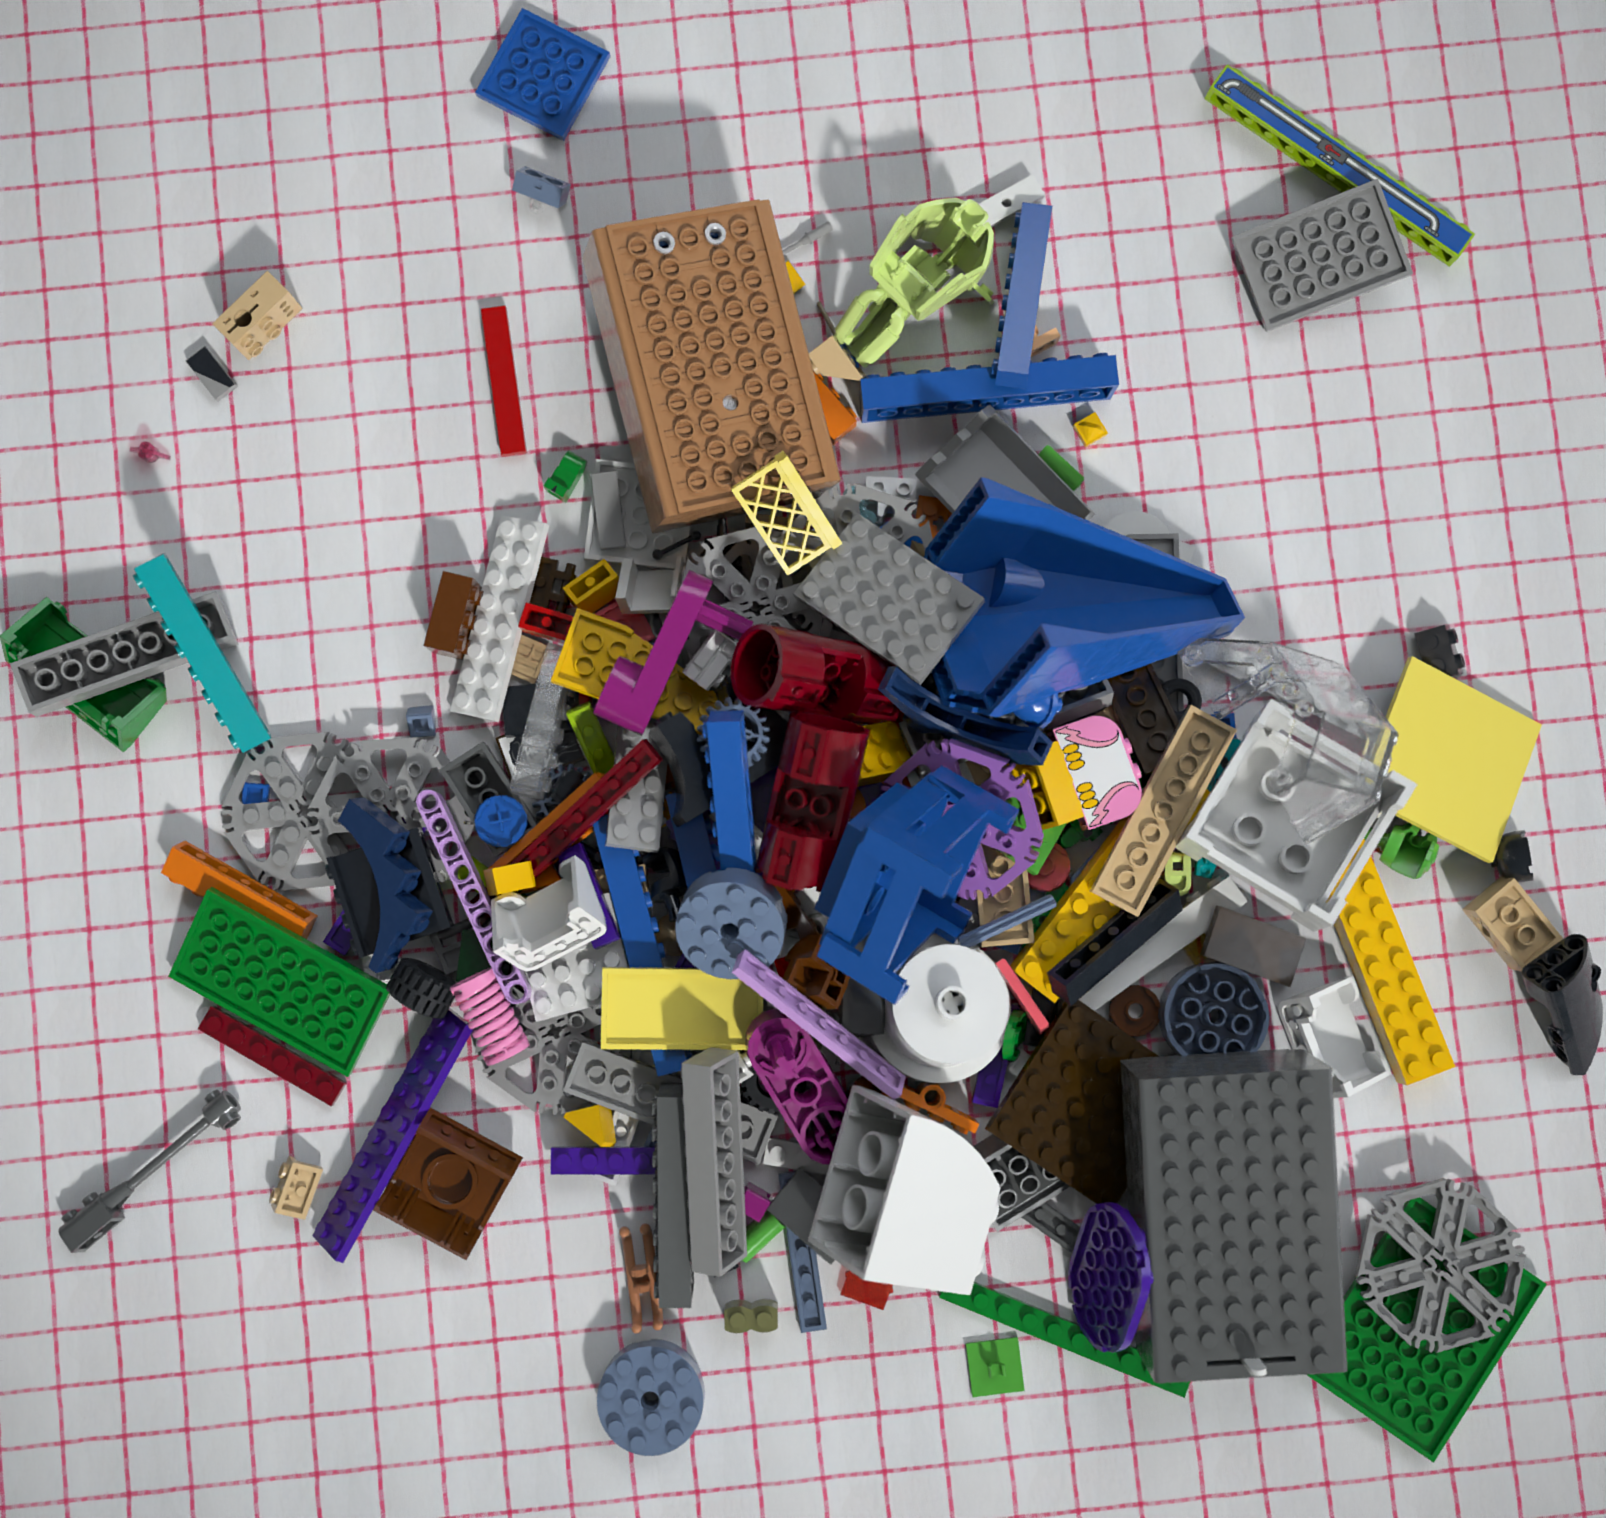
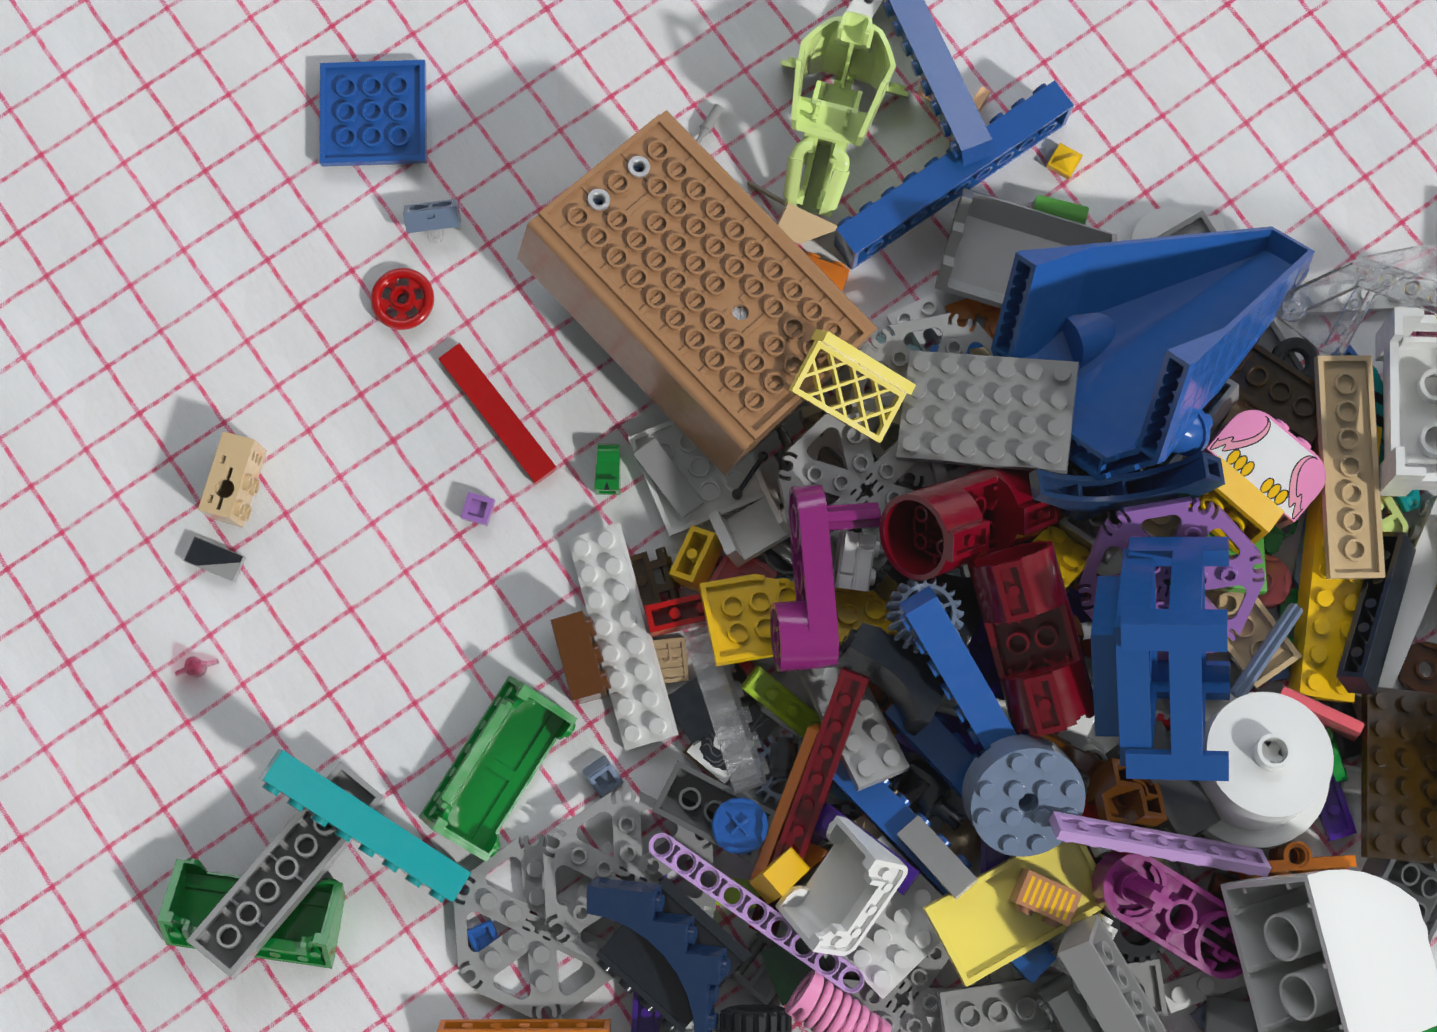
camera: 25 degrees left, 5 degrees down
none -> red plate [370,268,434,330]
none -> green windscreen [419,676,578,862]
none -> medium lavender plate [460,492,495,527]
none -> light grey tile [897,815,978,900]
none -> nougat brick [1009,868,1082,928]

